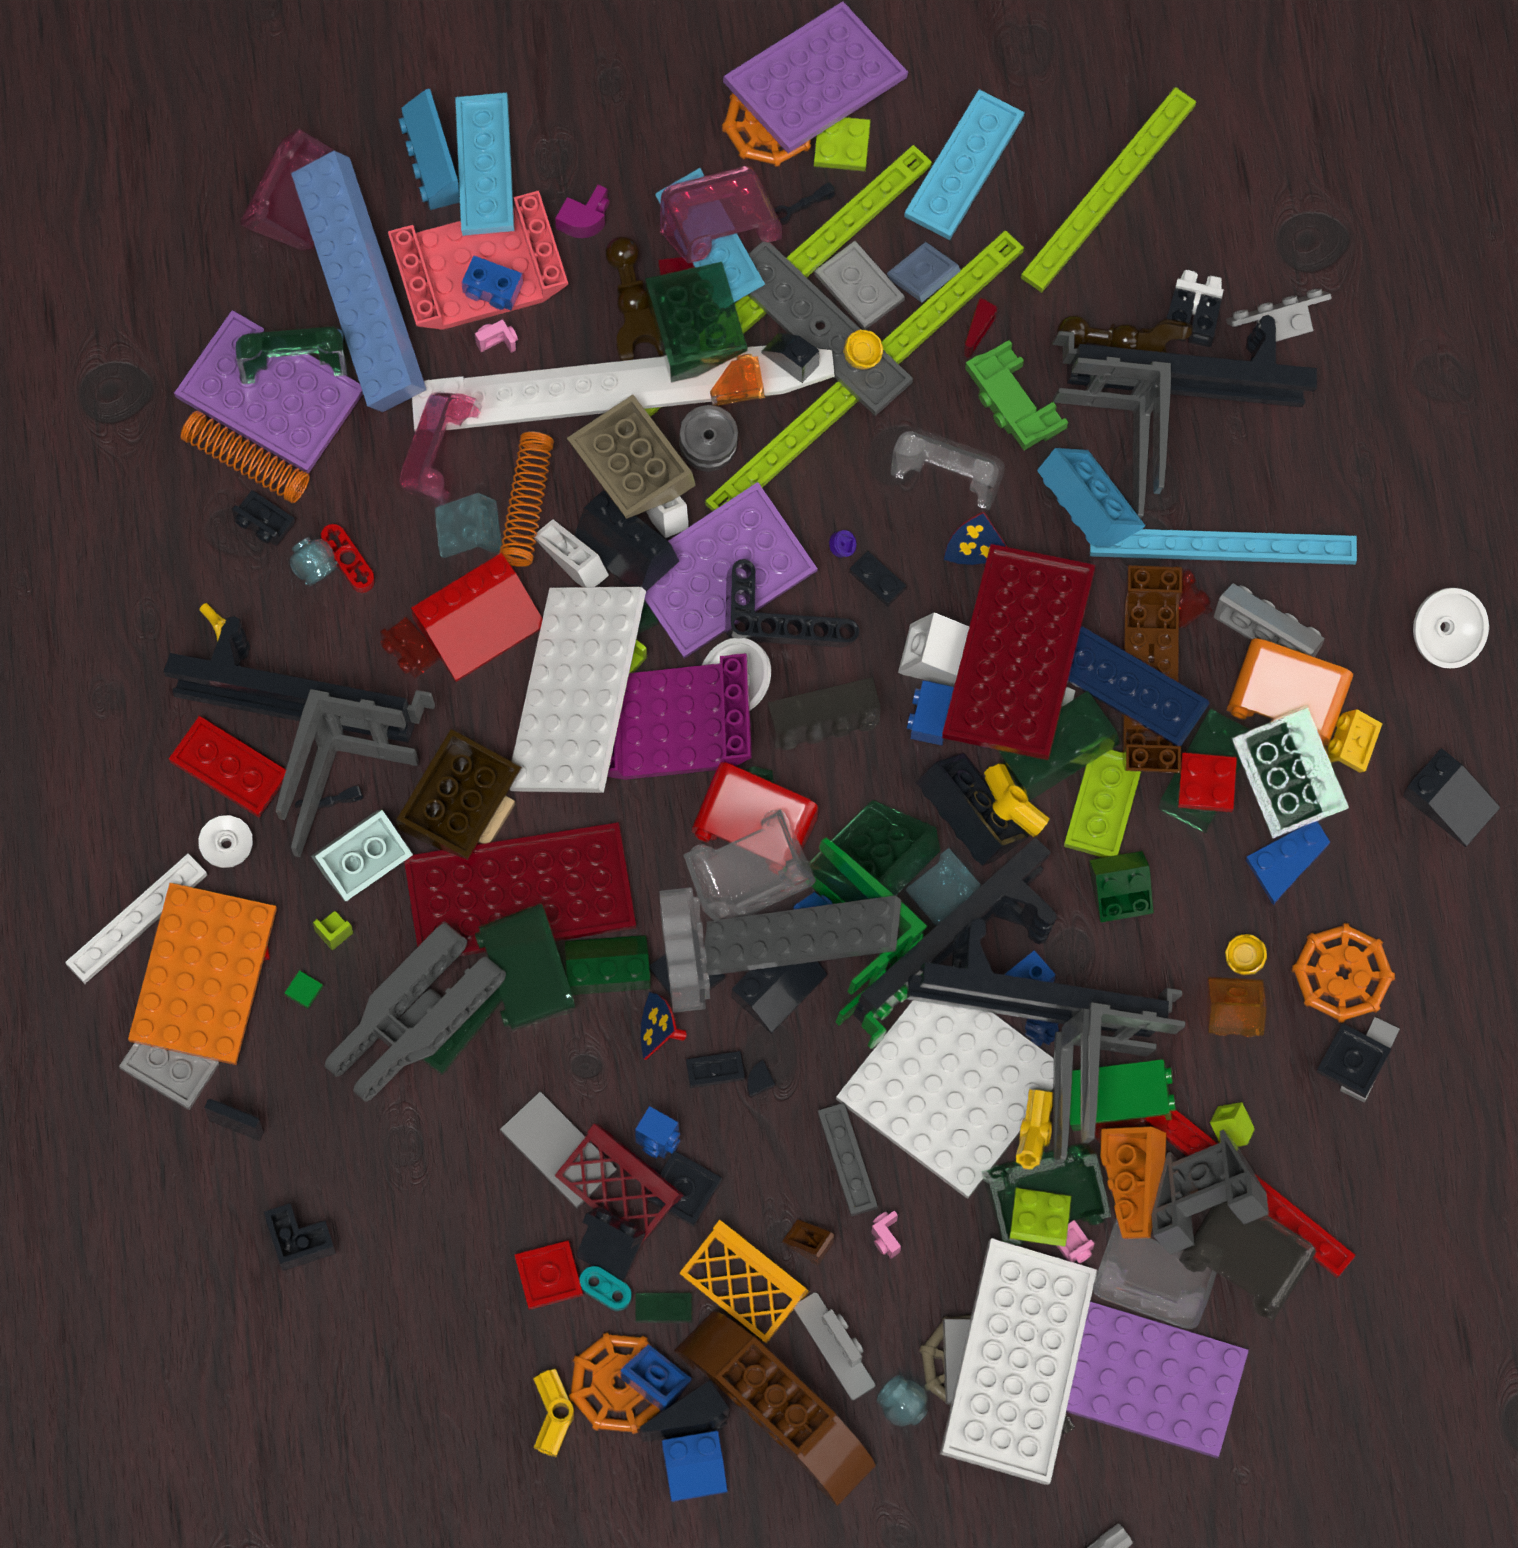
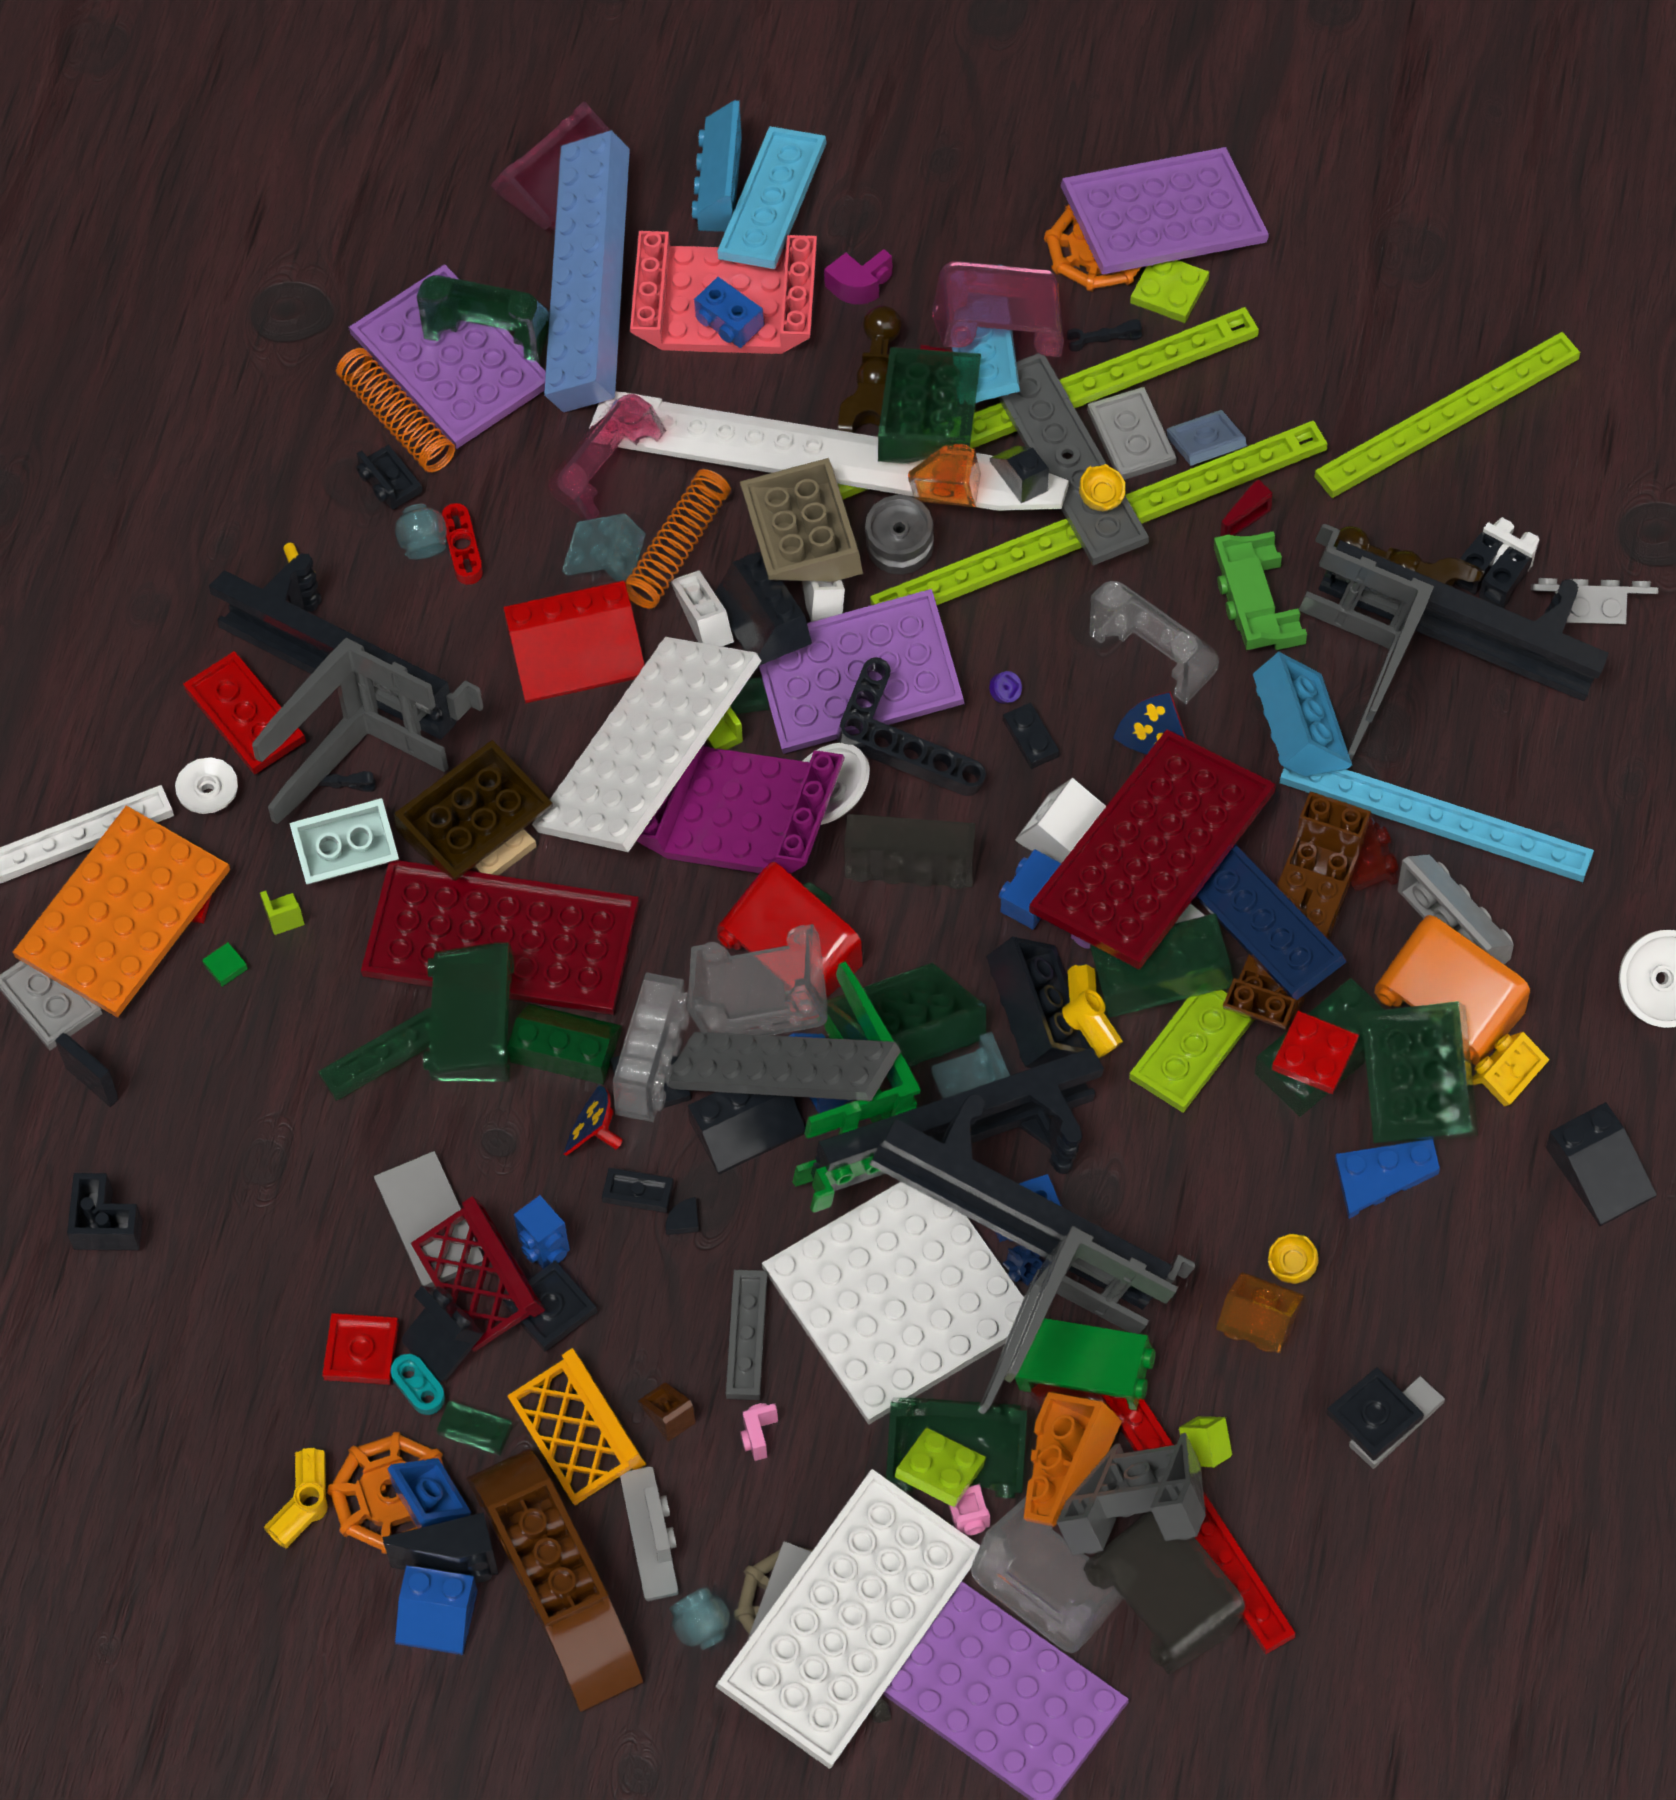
camera: 25 degrees right, 10 degrees down
dark grey beam [325,923,506,1101] -> none
clear red bracket [380,617,440,678] -> none
bright pink bracket [475,320,518,353] -> none
medium azure plate [904,90,1024,240] -> none
yellow piece [1016,1089,1054,1169] -> none
dark green slope [1089,851,1154,922] -> none
orange plate [1292,923,1395,1023] -> none

